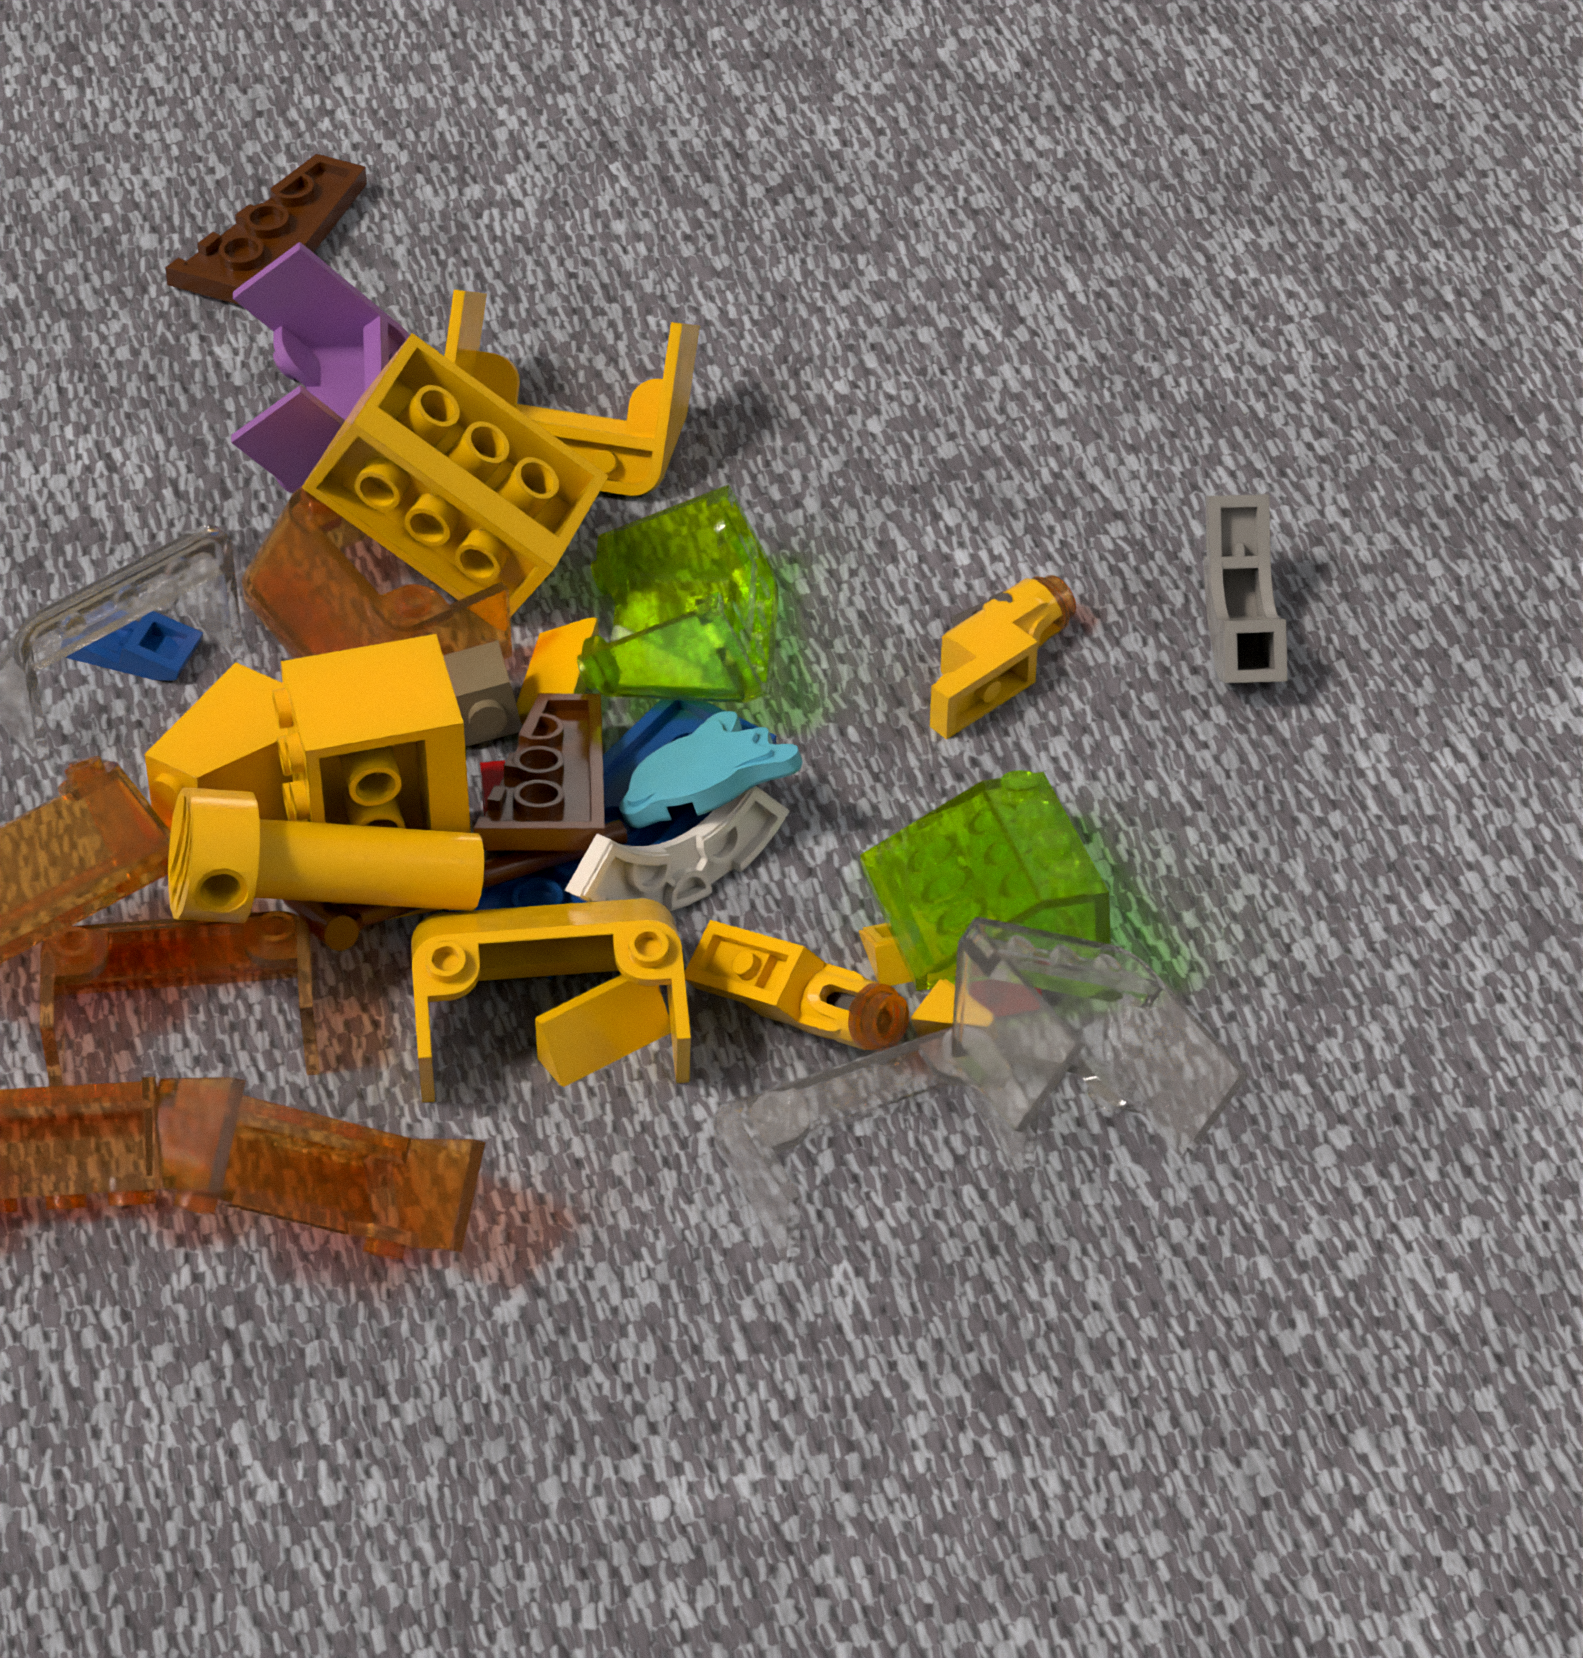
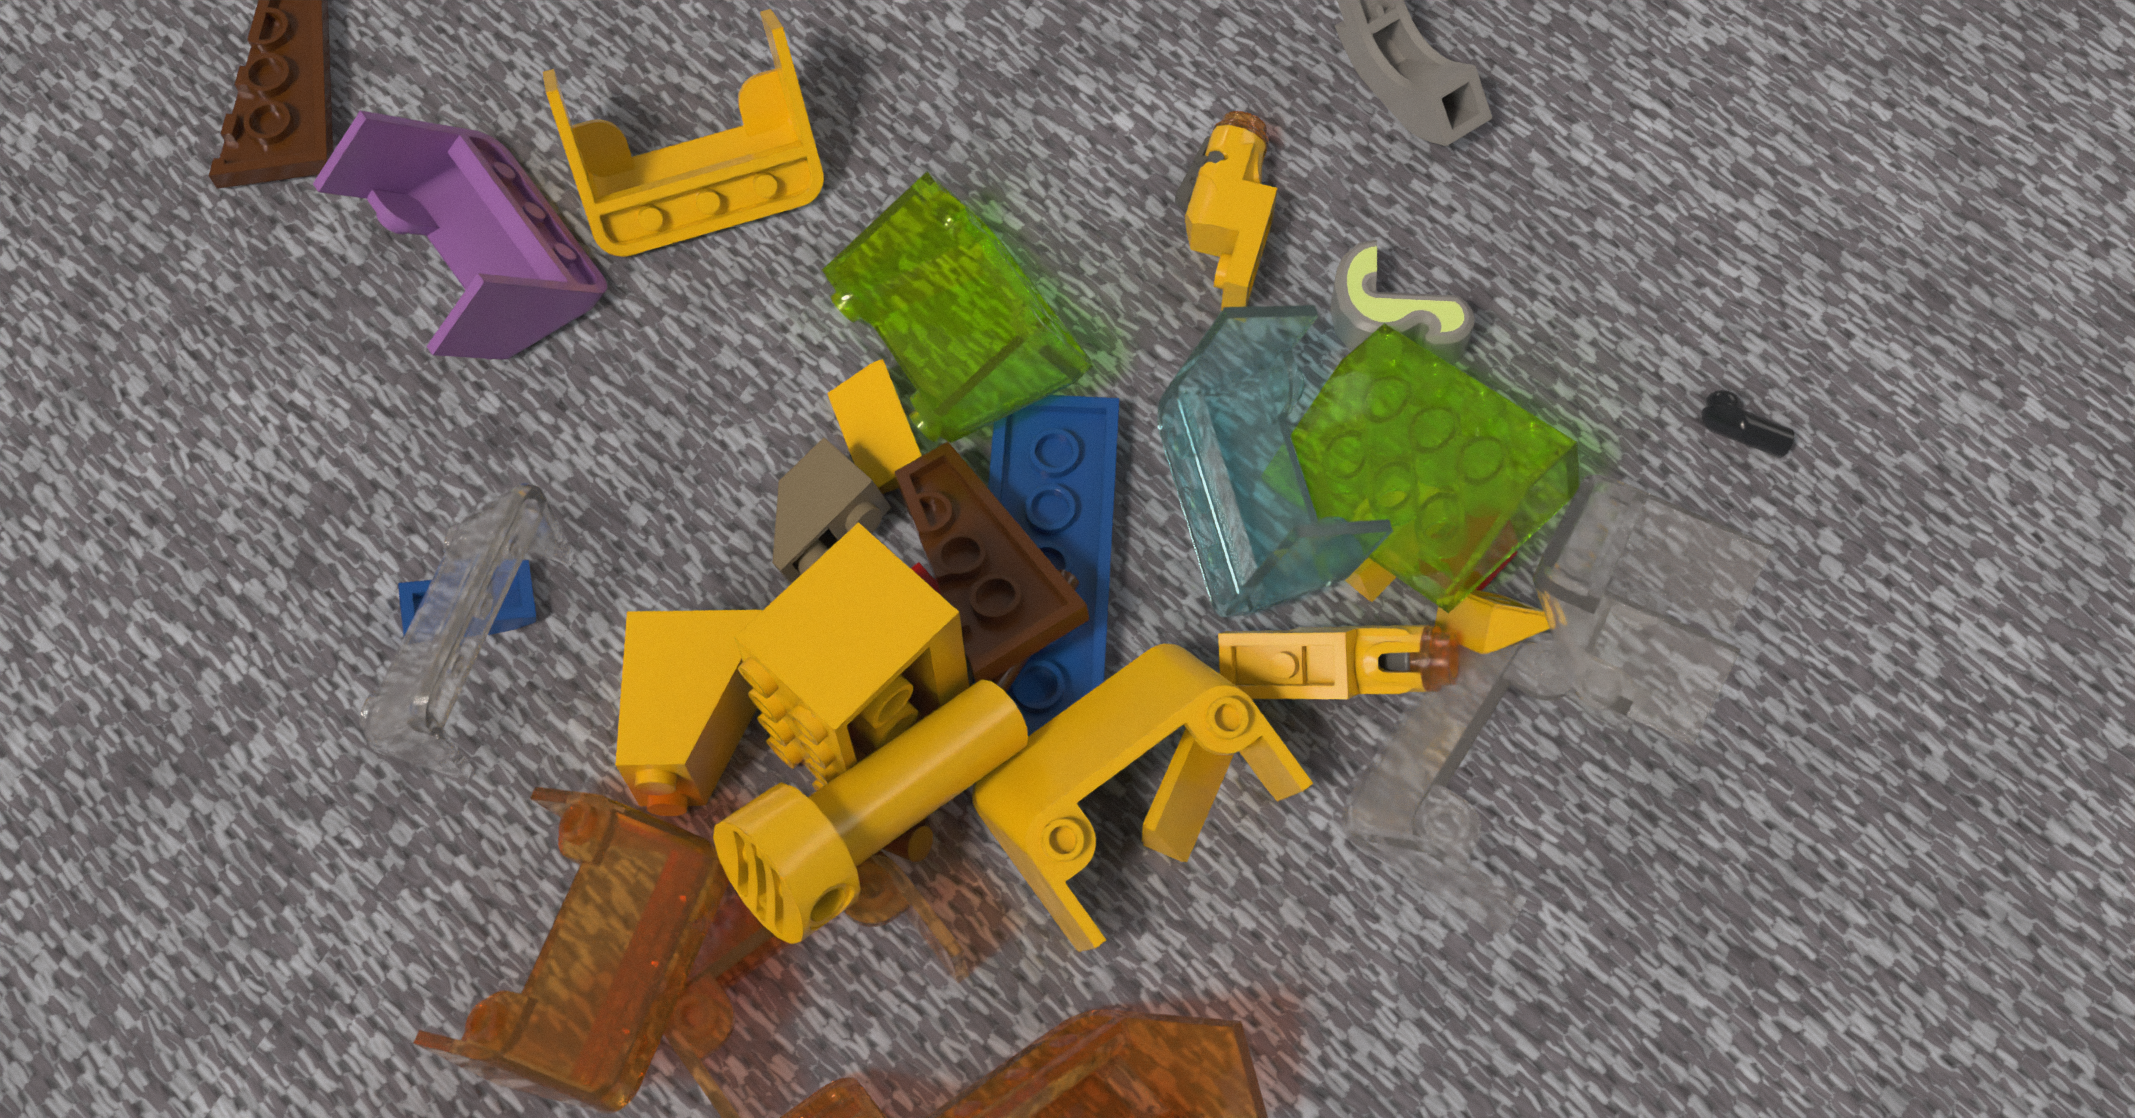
camera: 30 degrees left, 20 degrees up
clear orange windscreen [242,488,512,660] -> none
yellow brick [301,333,609,627] -> none
white tile [565,786,789,911] -> none
medium azure tile [619,711,803,828] -> none
none -> clear light blue windscreen [1157,305,1393,617]
none -> light grey animal [1330,240,1475,368]
none -> black arm [1701,390,1794,458]

